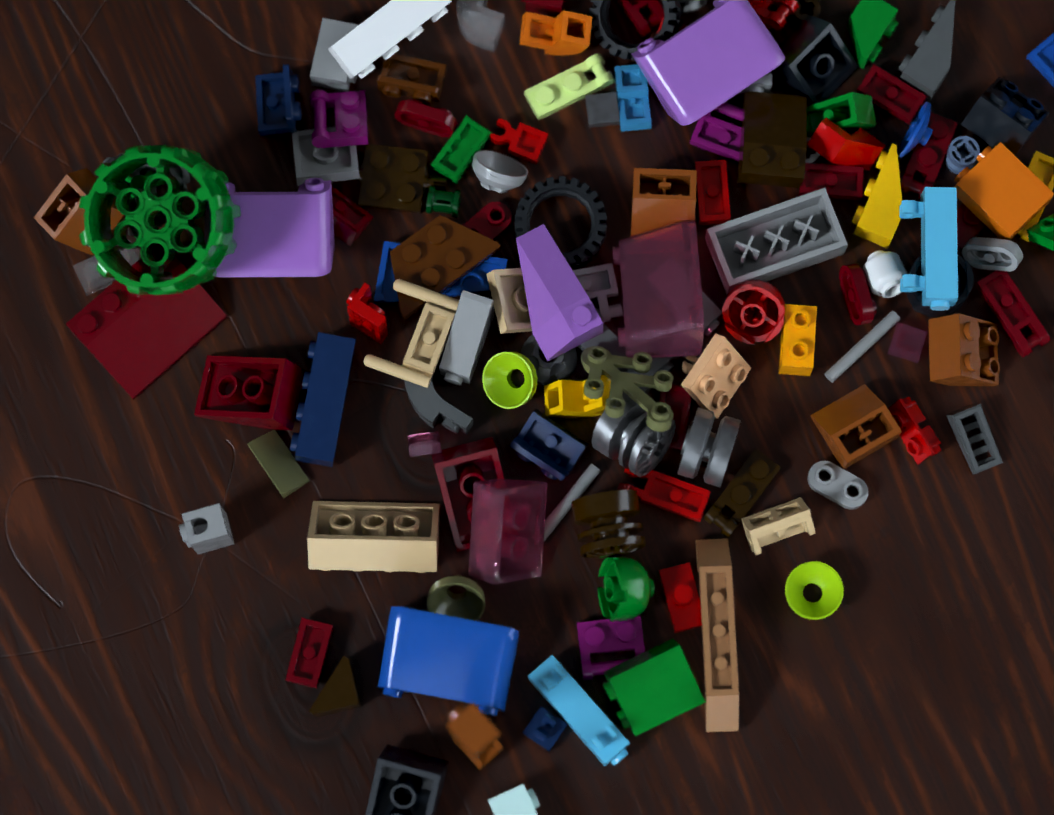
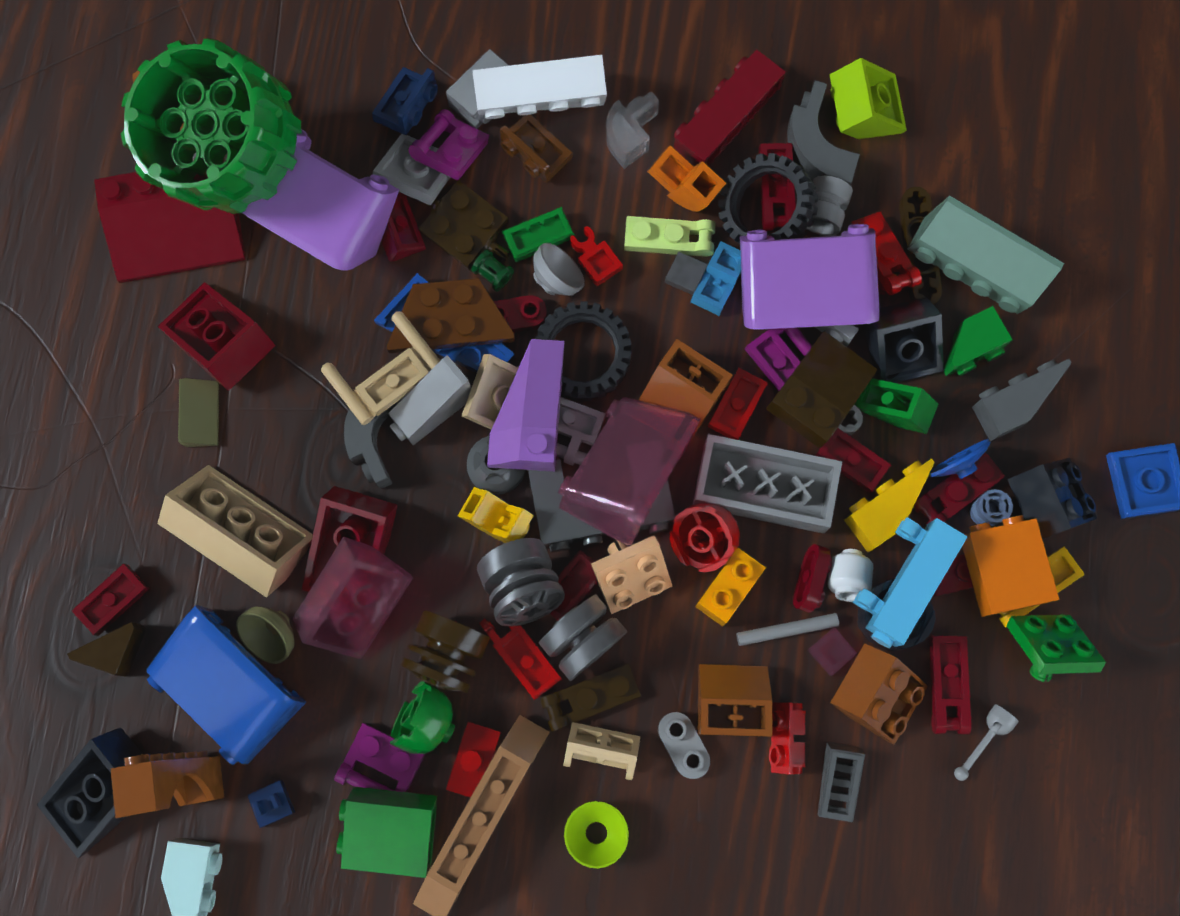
camera: 30 degrees right, 0 degrees up
light grey brick [179,504,235,554] -> none
dark blue brick [290,332,356,467] -> none
red bracket [346,282,388,344] -> none
dark red plate [394,98,457,137] -> none
clear pink tile [408,431,441,457] -> none
lime piece [482,351,538,409] -> none
dark blue bracket [510,409,588,481] -> none
medium azure brick [528,655,630,766] -> none
light grey bar [532,463,601,545] -> none
olive plant [581,346,673,432] -> none
red slope [807,117,886,171] -> none
dark red plate [856,64,927,124] -> none
light grey plate [962,237,1023,272] -> none

